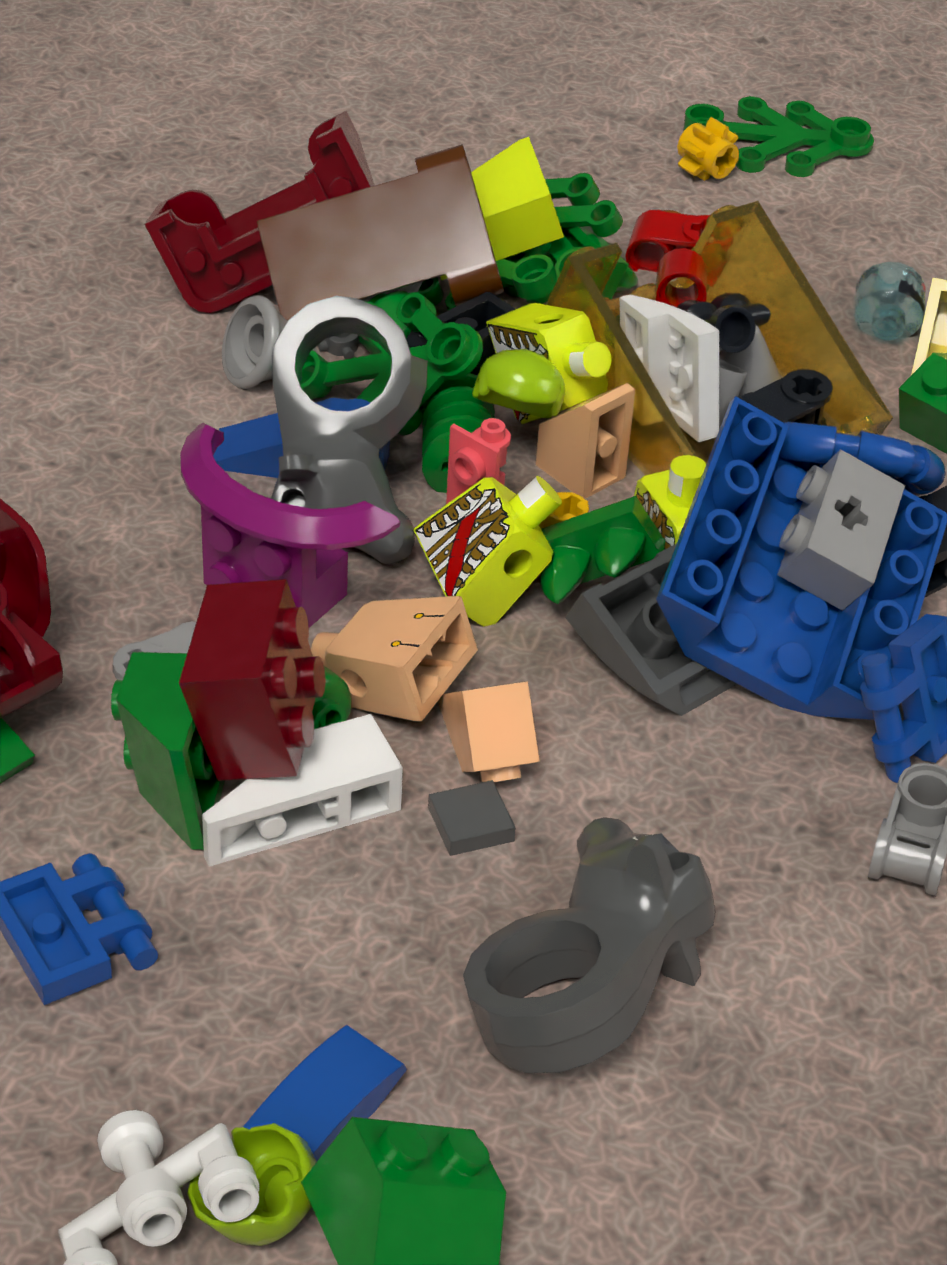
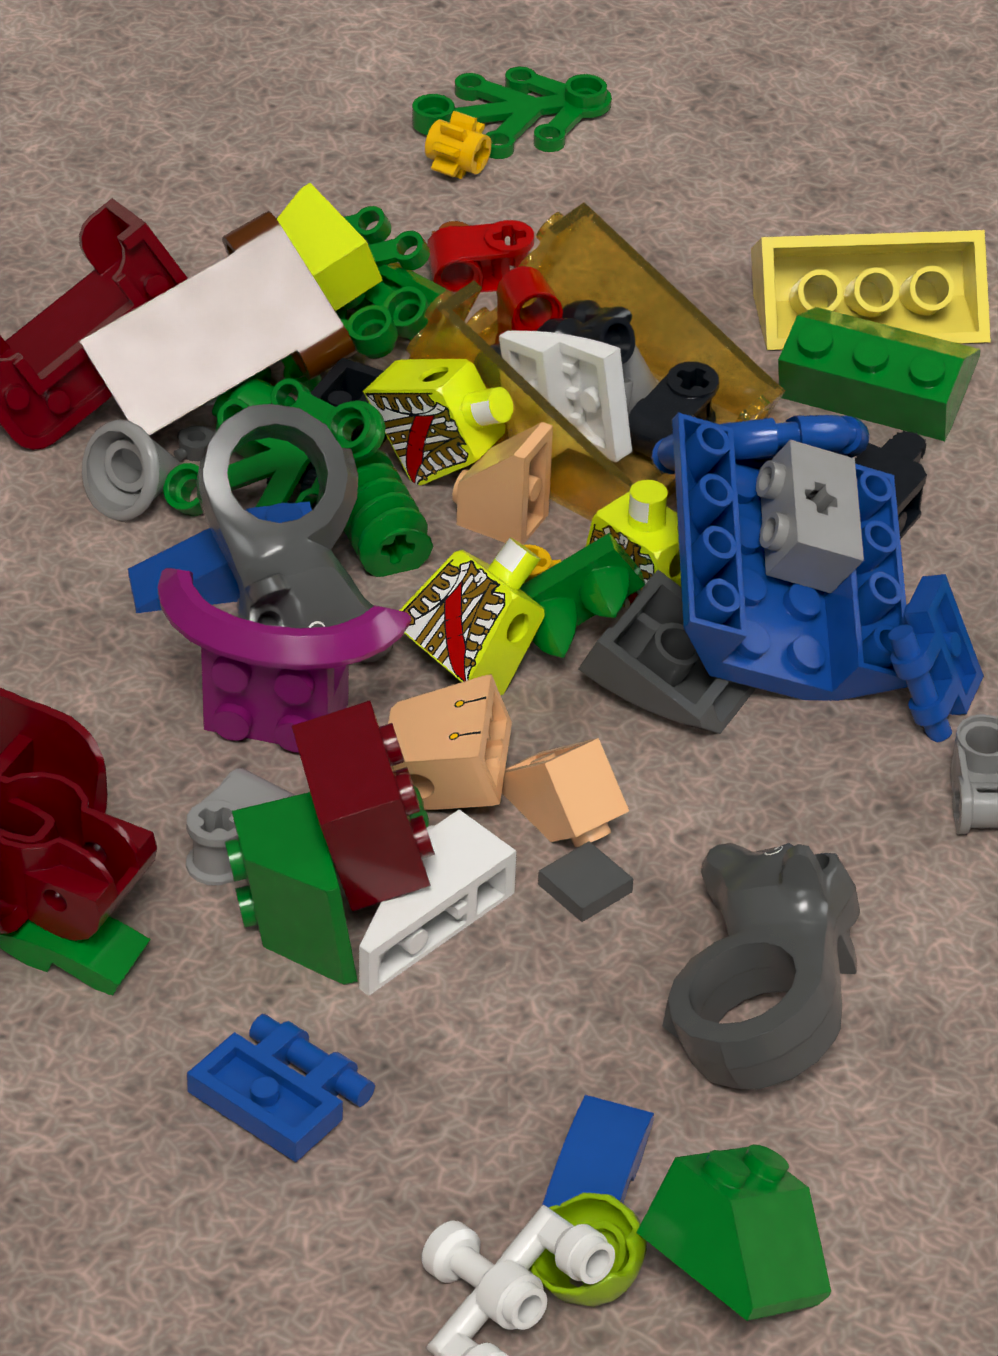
camera: 20 degrees left, 0 degrees up
coral hinge [446,418,511,504] -> none
lime hair [472,349,565,418] -> none
clear light blue head [854,262,926,340] -> none

